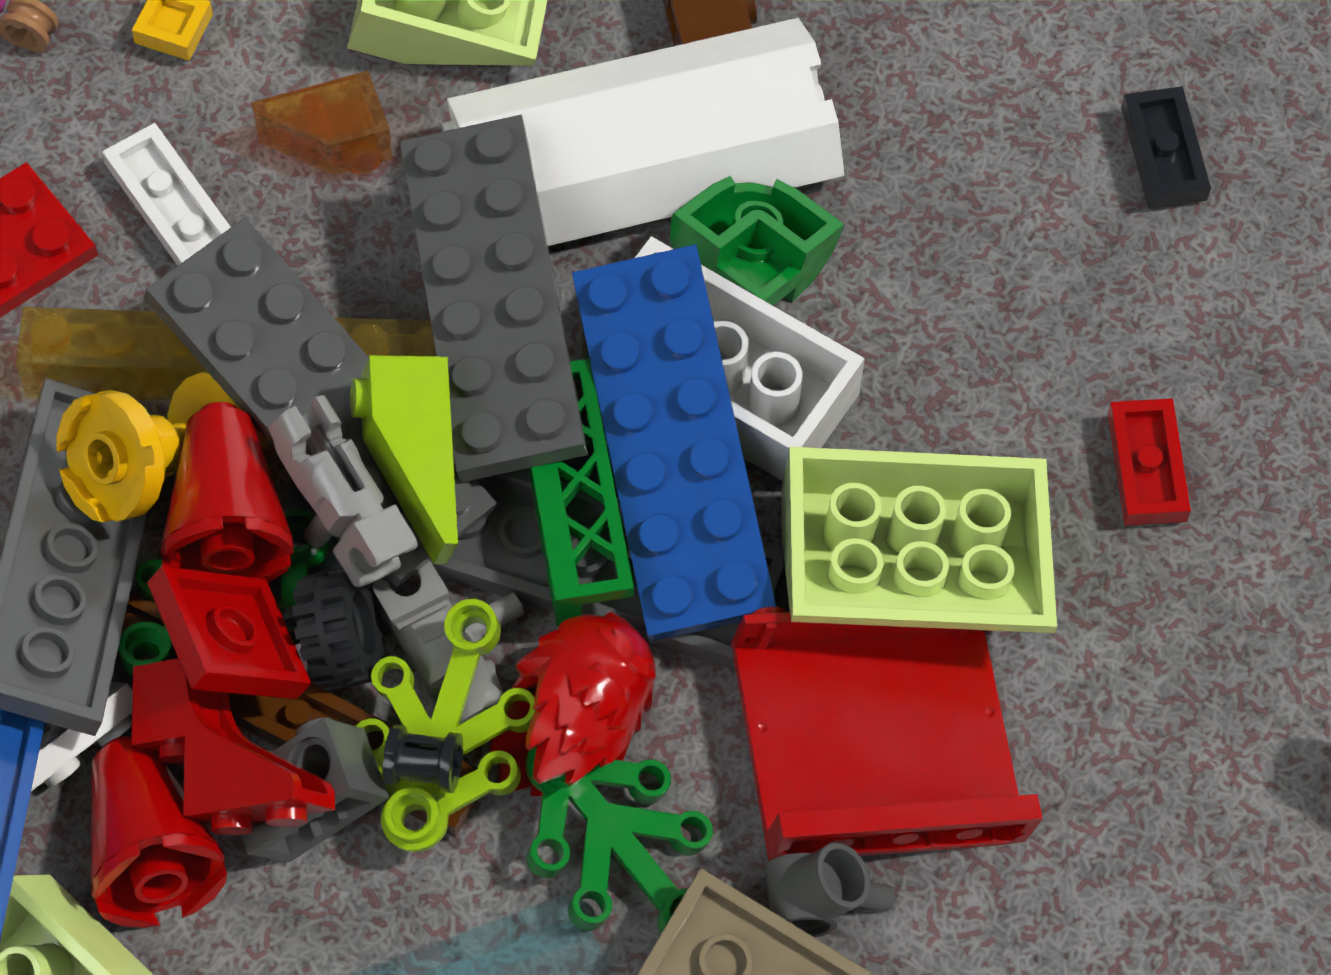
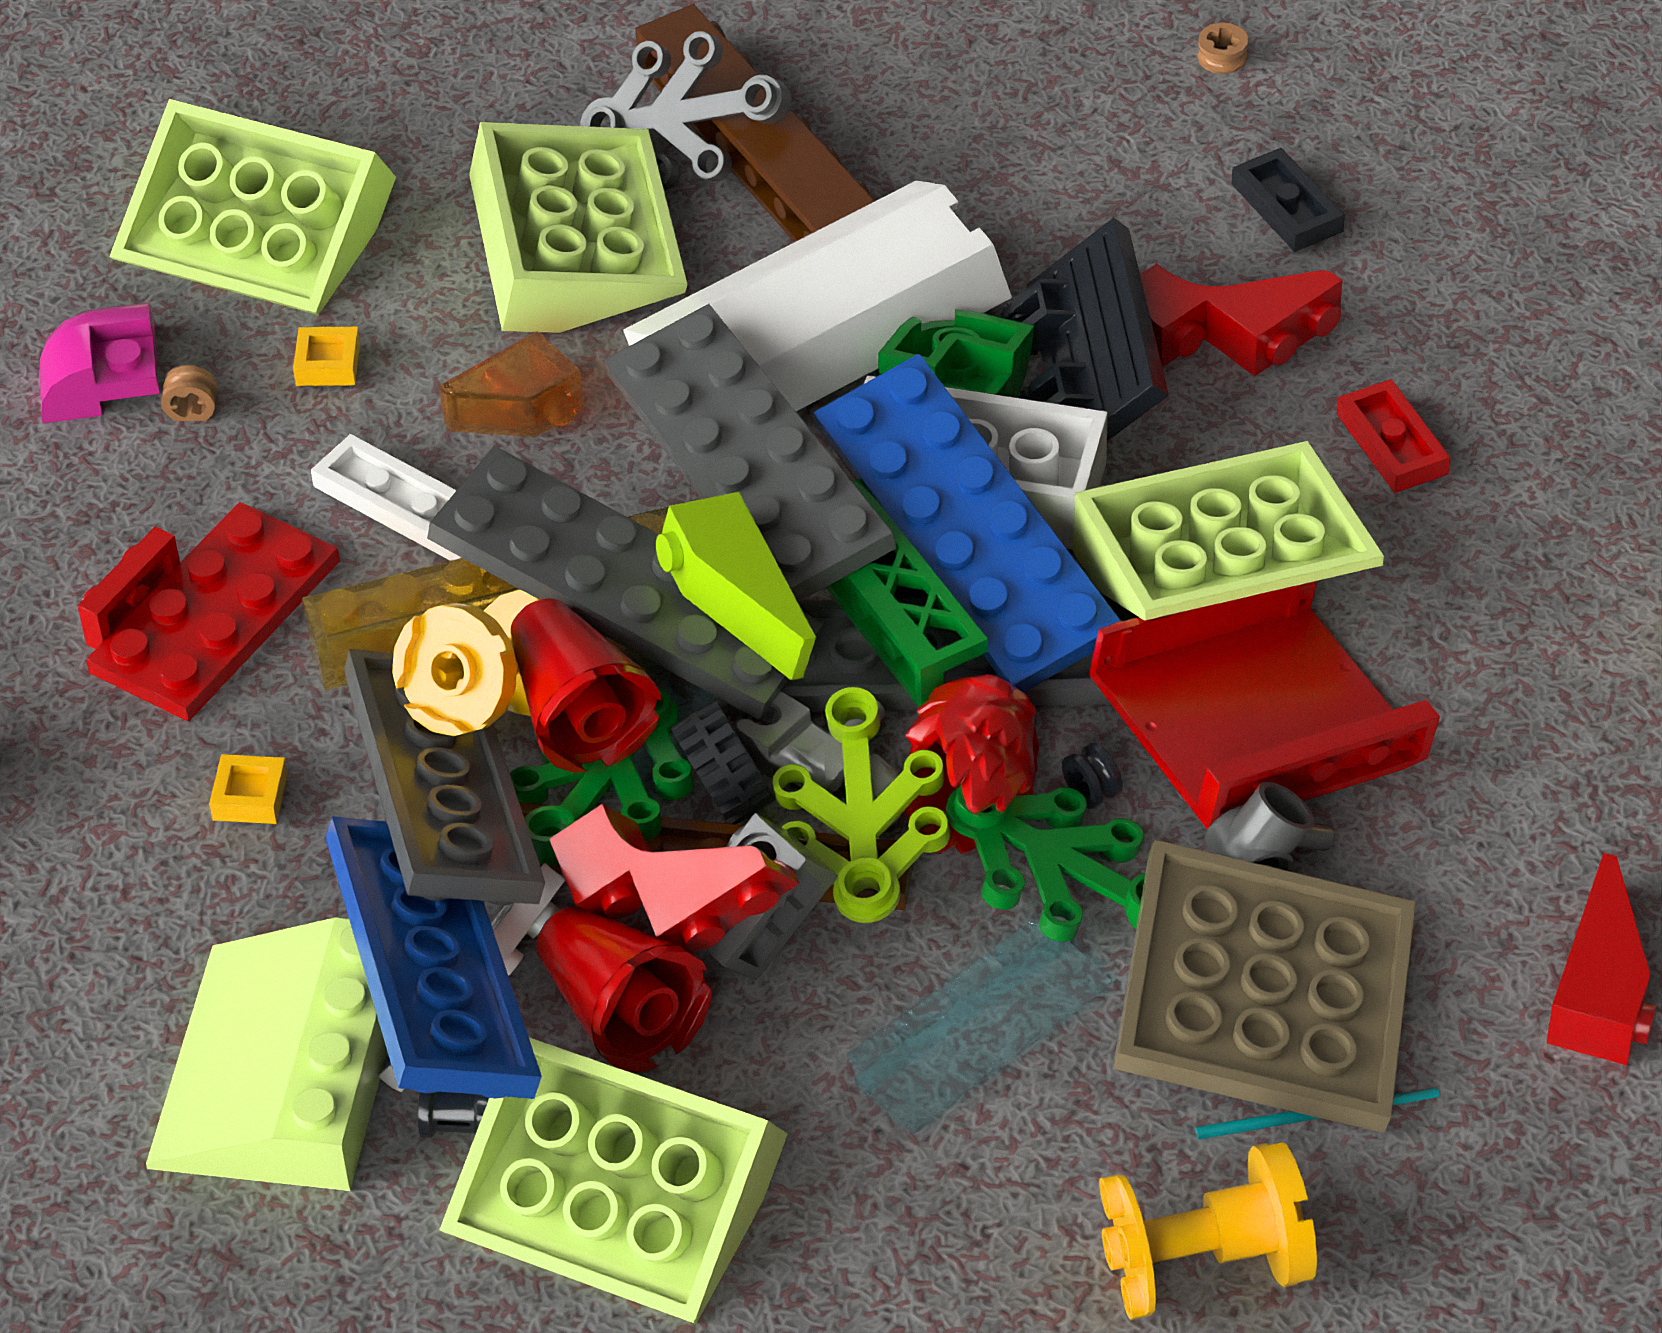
camera: 15 degrees left, 15 degrees down
red plate [147,566,311,699] -> none
light grey piece [268,395,418,587] -> none
black bush [382,725,464,793] -> none
none -> black hinge [1001,217,1169,441]
none -> black bush [1062,743,1123,809]
none -> red arch [1140,263,1343,376]

